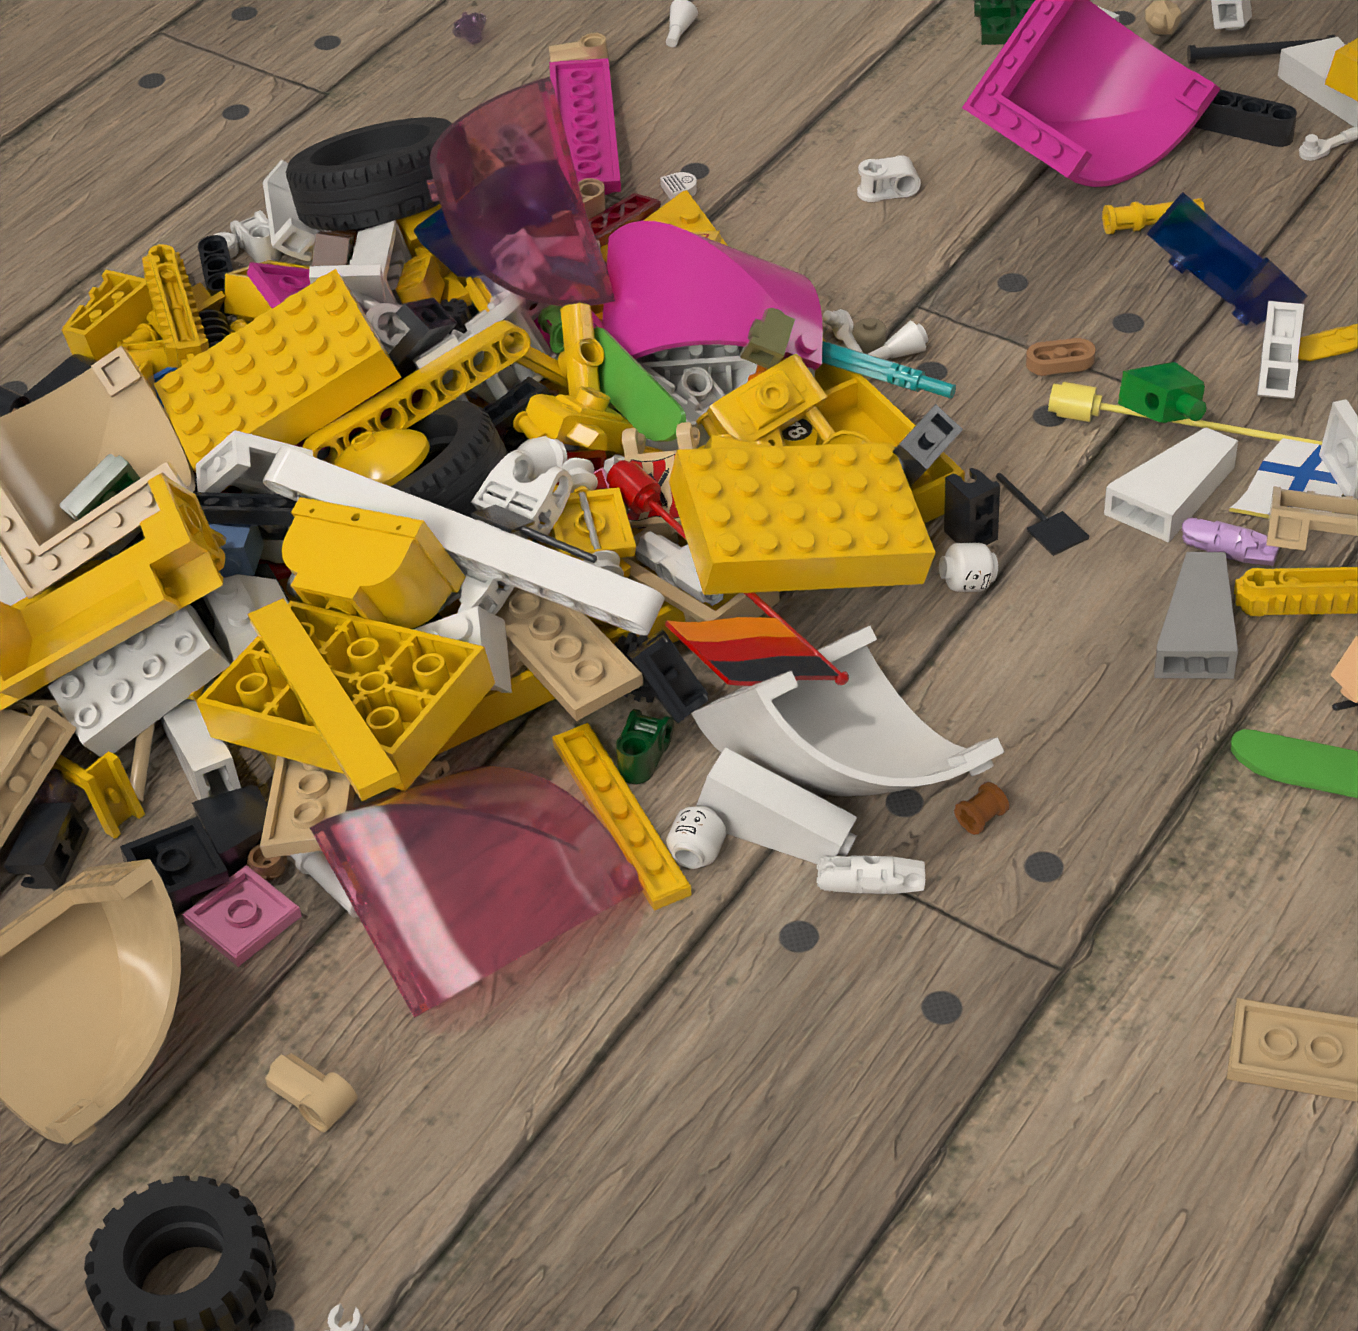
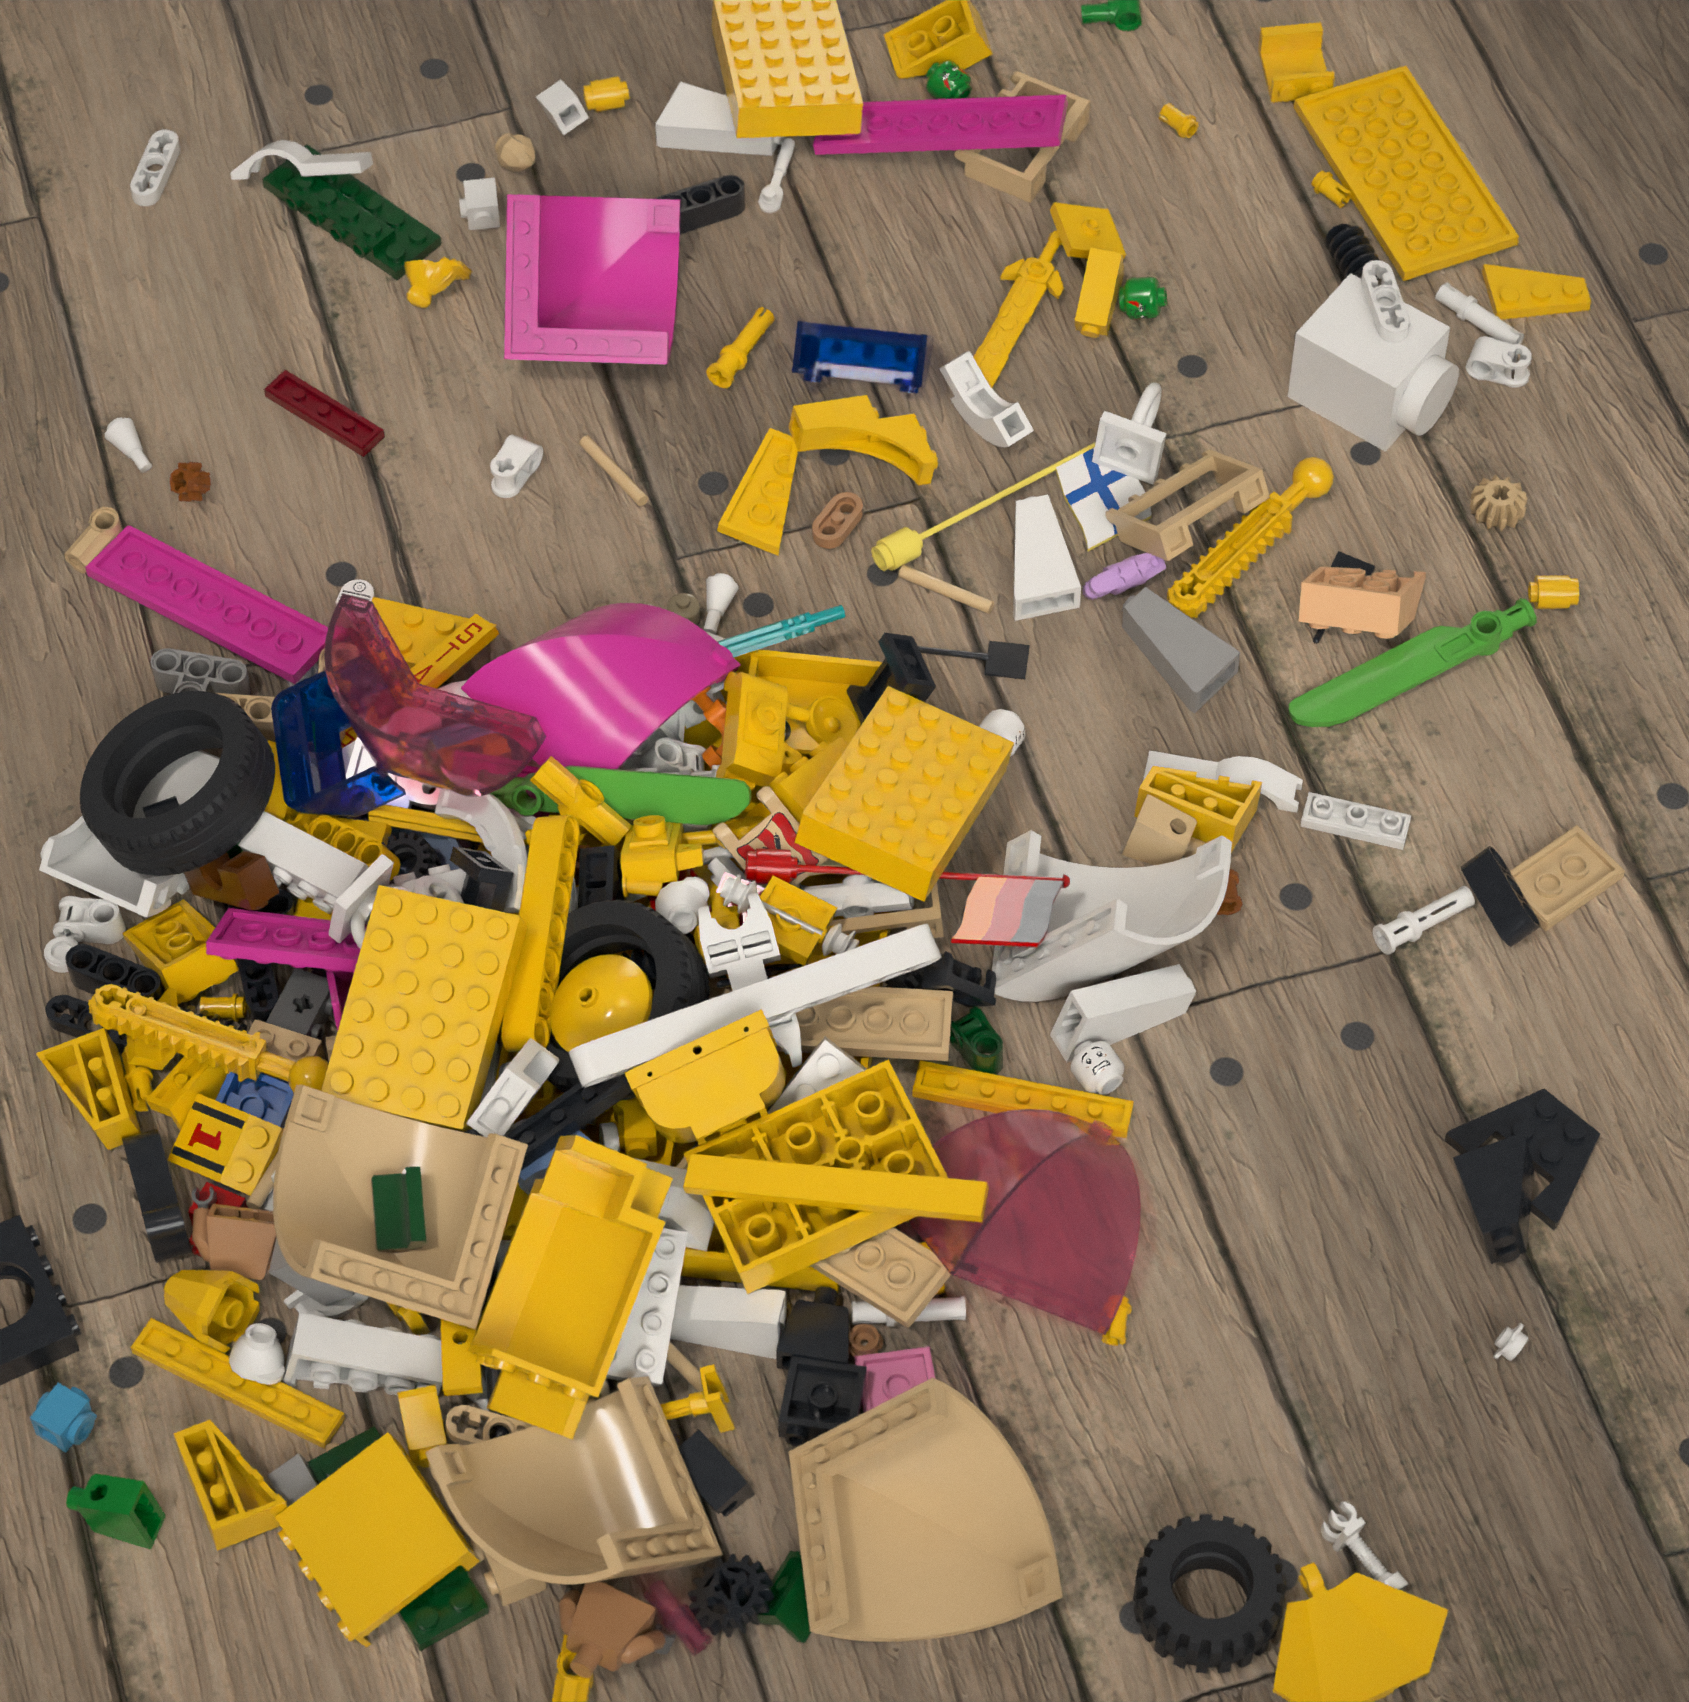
camera: 55 degrees left, 10 degrees up
tan piece [265,1053,358,1133] -> none
black piece [471,504,597,563] -> none
olive brick [740,308,795,369] -> none
white hinge [817,855,926,894] -> none
black hinge [944,468,1000,545] -> none
green torso [1118,362,1207,423] -> none
black bar [1187,35,1336,64] -> none
none -> dark orange gear [170,462,211,502]
none -> dark red tile [264,369,385,457]
none -> yellow hair [404,257,473,308]
none -> tan bar [579,435,649,506]
none -> yellow brick [583,76,630,112]
none -> yellow wing [717,428,798,556]
none -> yellow arch [788,395,938,486]
none -> tan bar [898,565,994,614]
none -> yellow pin [1102,1295,1132,1346]
none -> tan torso [1122,794,1206,865]
none -> yellow wedge [1134,766,1263,853]
none -> white piece [1143,750,1303,813]
none -> white tile [1301,792,1411,850]
none -> white pin [1373,886,1475,955]
none -> black wing [1444,1088,1600,1230]
none -> black slope [1453,1132,1534,1264]
none -> black beam [1461,846,1541,947]

